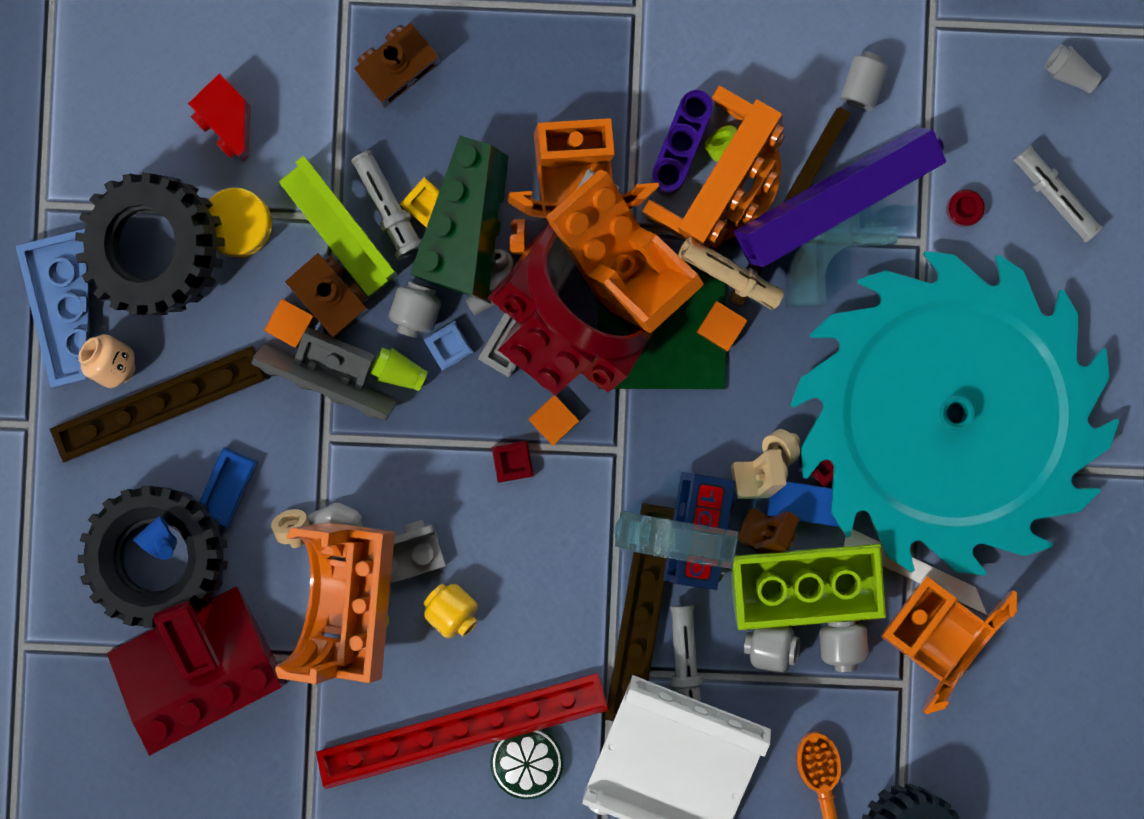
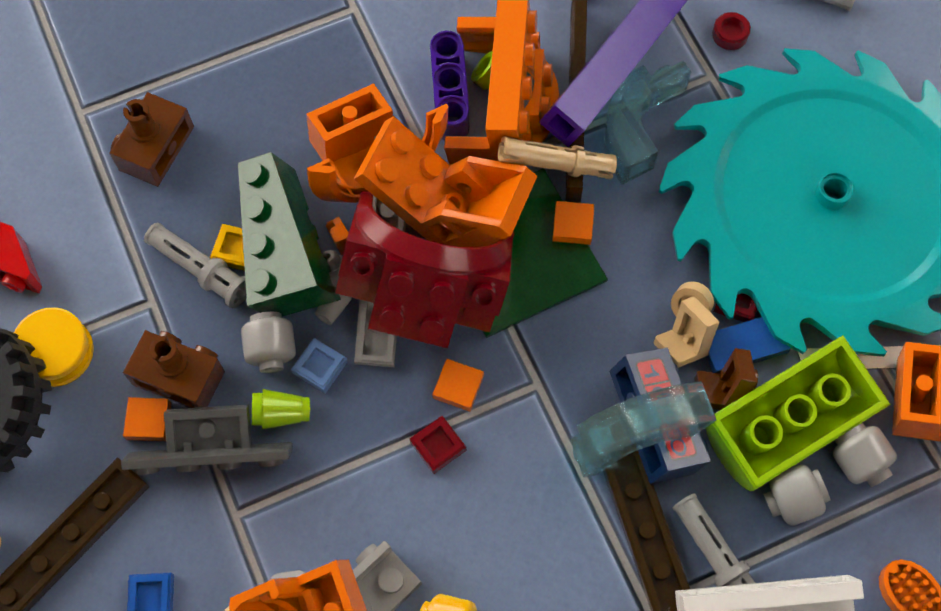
camera: 25 degrees left, 20 degrees down
lime fence [279,155,398,298] -> none

